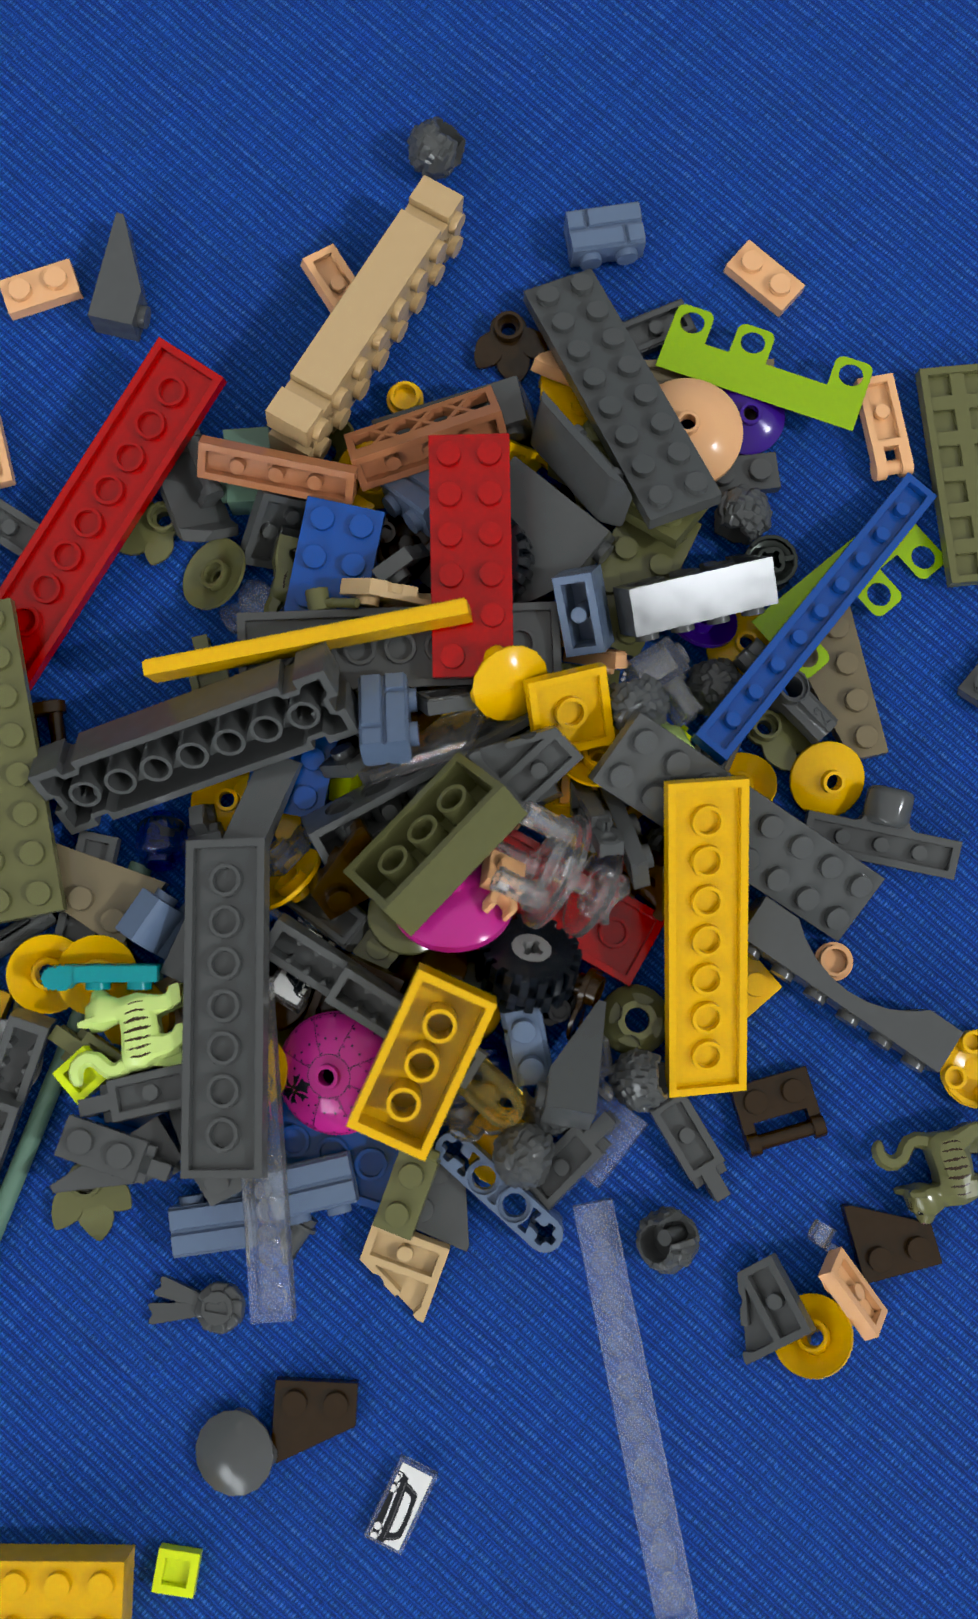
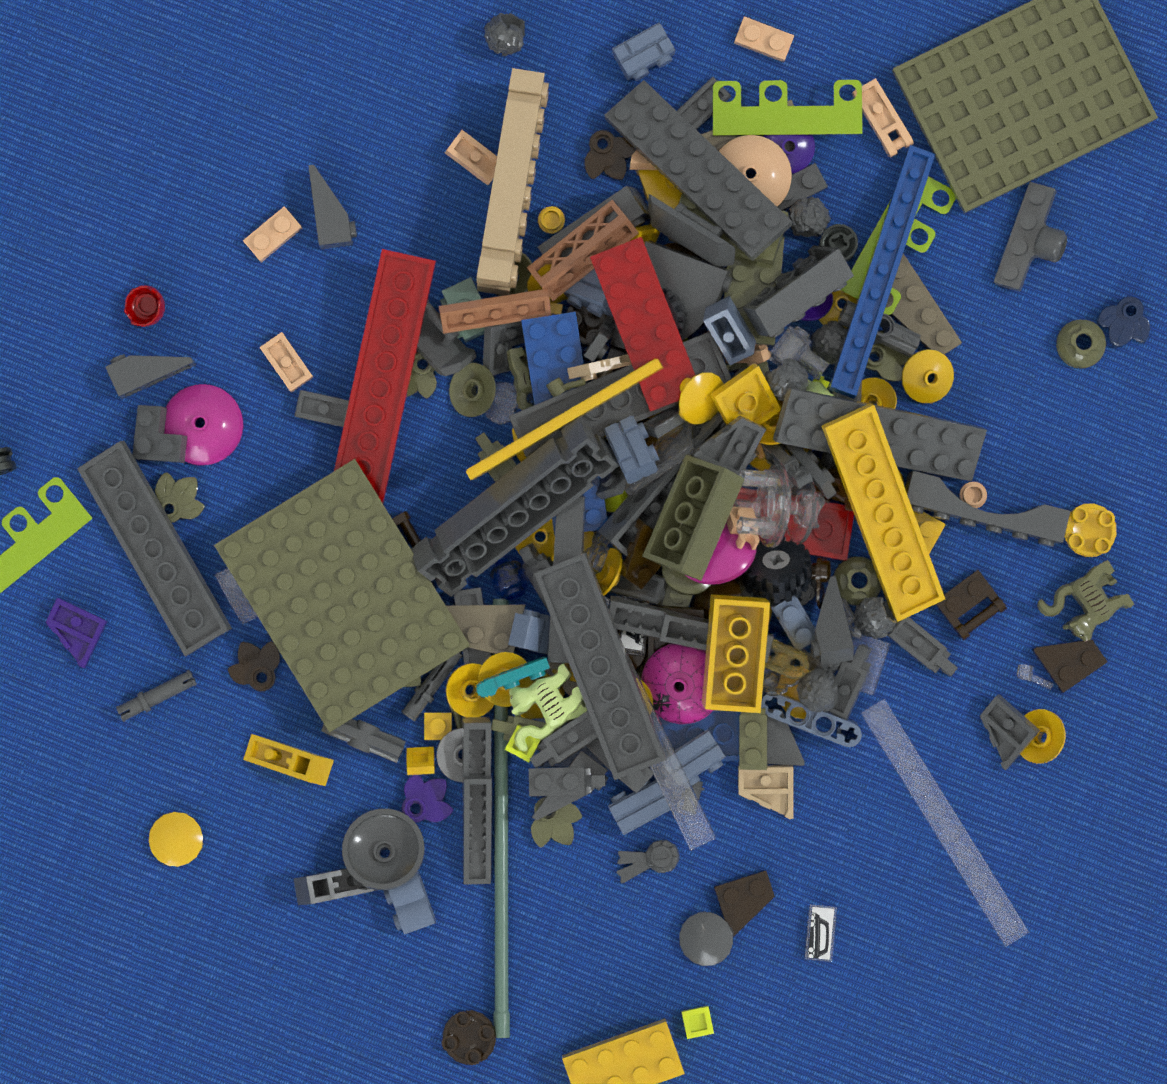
camera: 15 degrees left, 5 degrees up
dark grey piece [636,1206,700,1274] -> none
dark grey plate [803,785,962,880] -> none
light nougat plate [818,1246,888,1341] -> none

